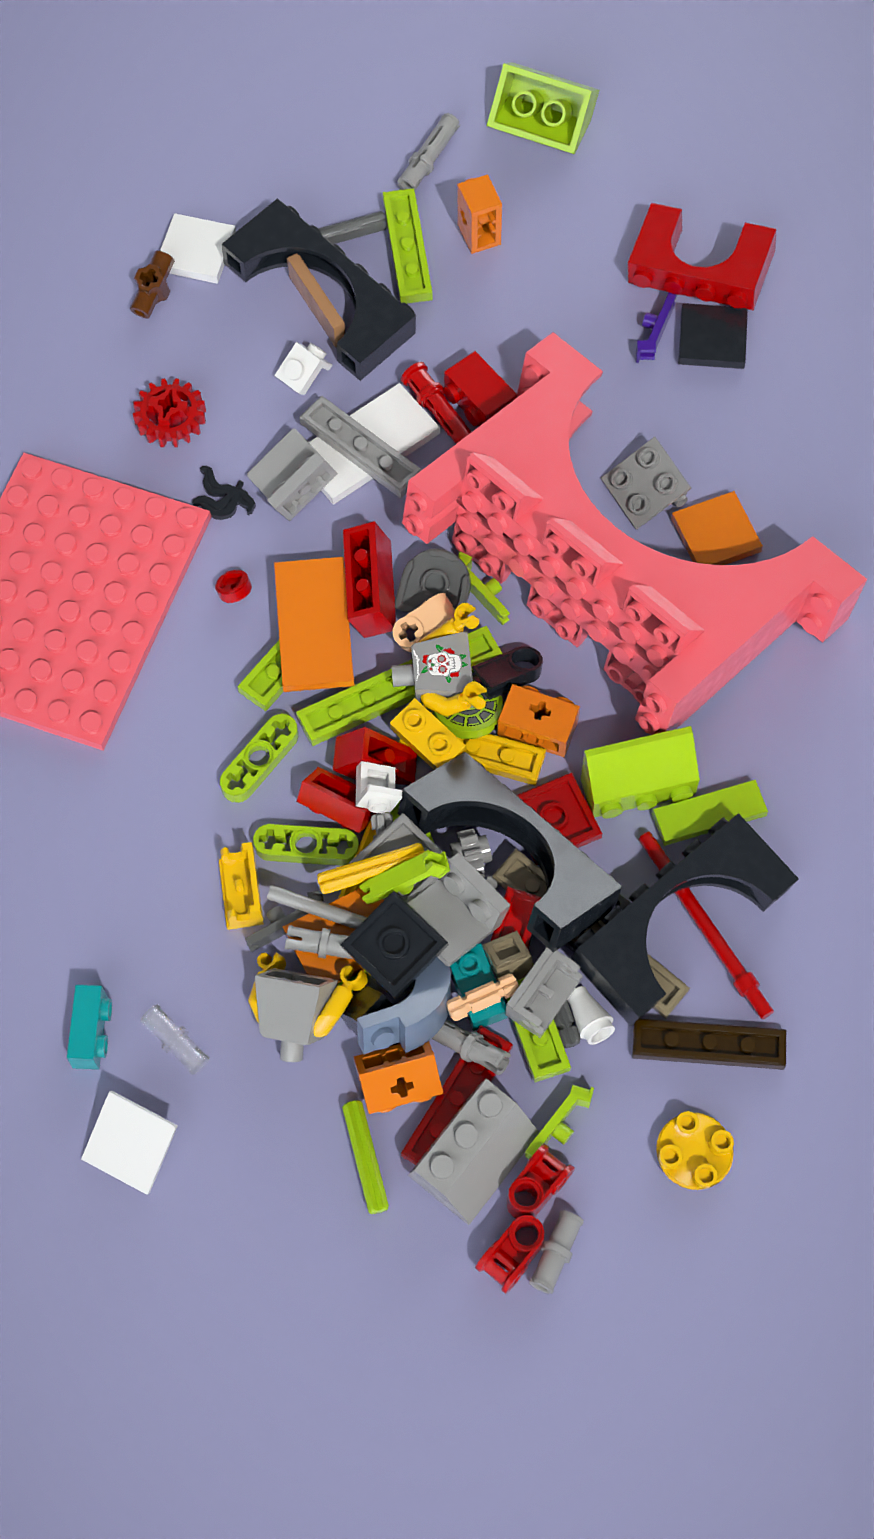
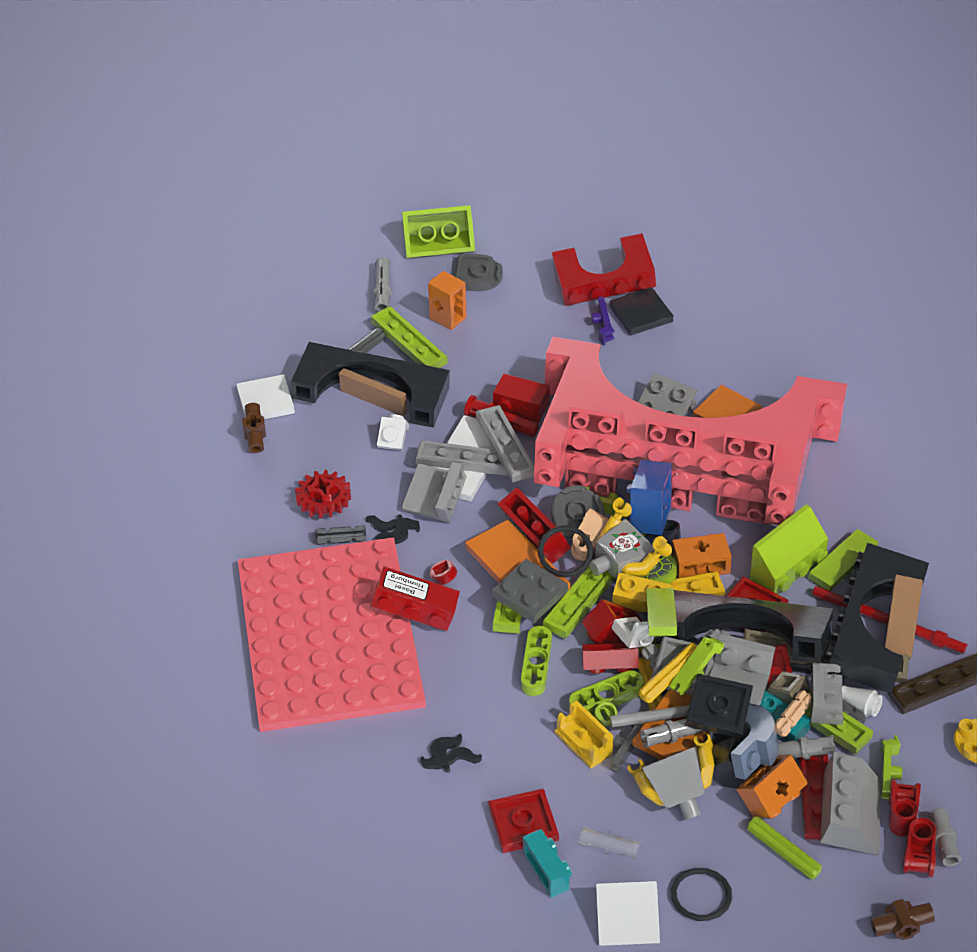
camera: 30 degrees left, 20 degrees down
none -> axle [315,525,366,544]
none -> red brick [370,566,460,631]
none -> black piece [420,734,482,772]
none -> dark grey tile [455,253,503,291]
none -> light grey tile [476,405,534,482]
none -> red tile [488,788,559,853]
none -> dark grey plate [492,559,568,623]
none -> black piece [538,525,593,577]
none -> lime hinge [594,702,618,726]
none -> blue container [627,460,672,535]
none -> lime tile [646,588,677,636]
none -> black piece [671,868,732,921]
none -> reddish brown axle [870,899,935,940]
none -> medium nougat tile [884,575,923,660]

